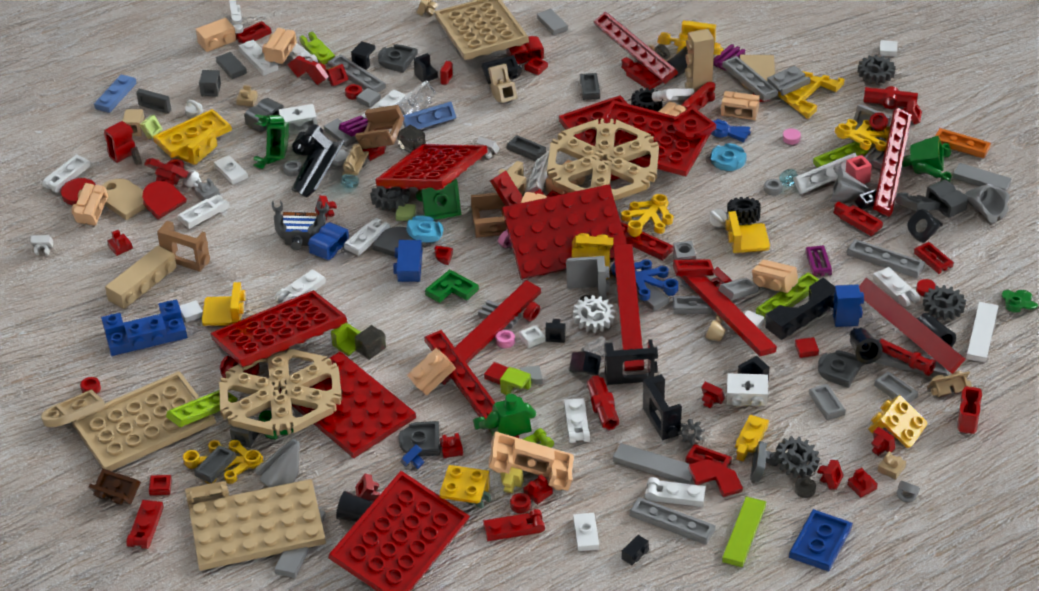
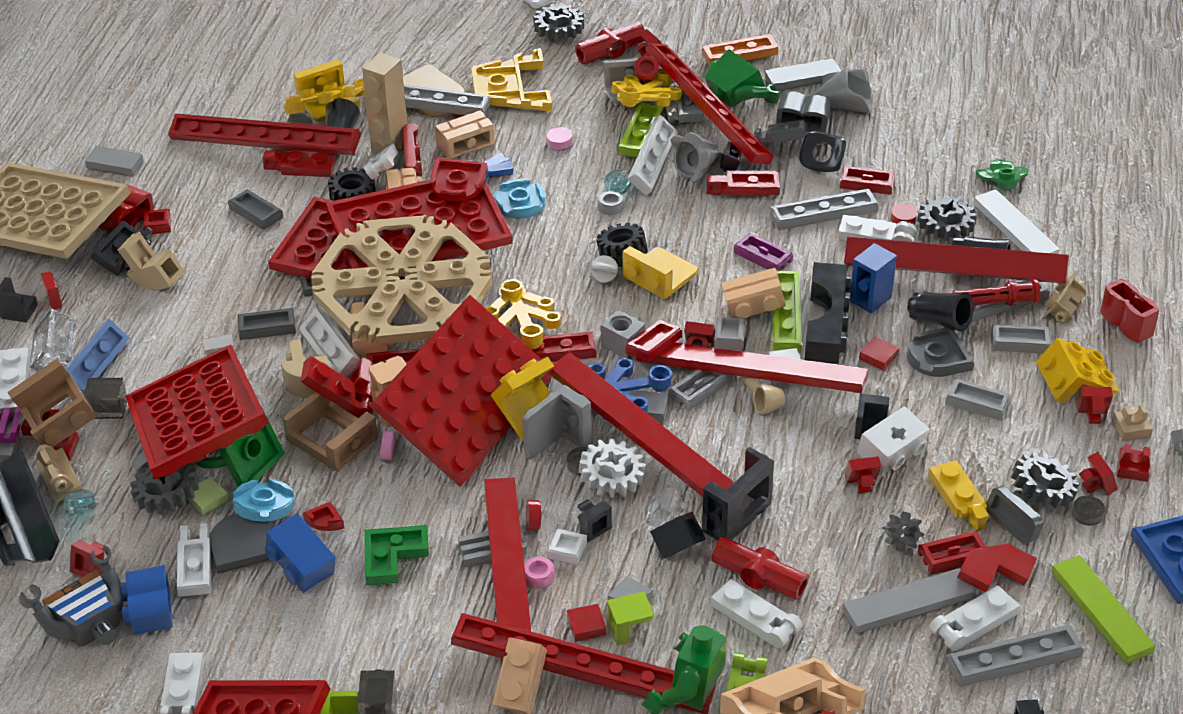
camera: 45 degrees left, 0 degrees up
black window [643,374,682,440] -> none
light grey plate [767,66,810,96] -> none
coral brick [846,155,872,184] -> none

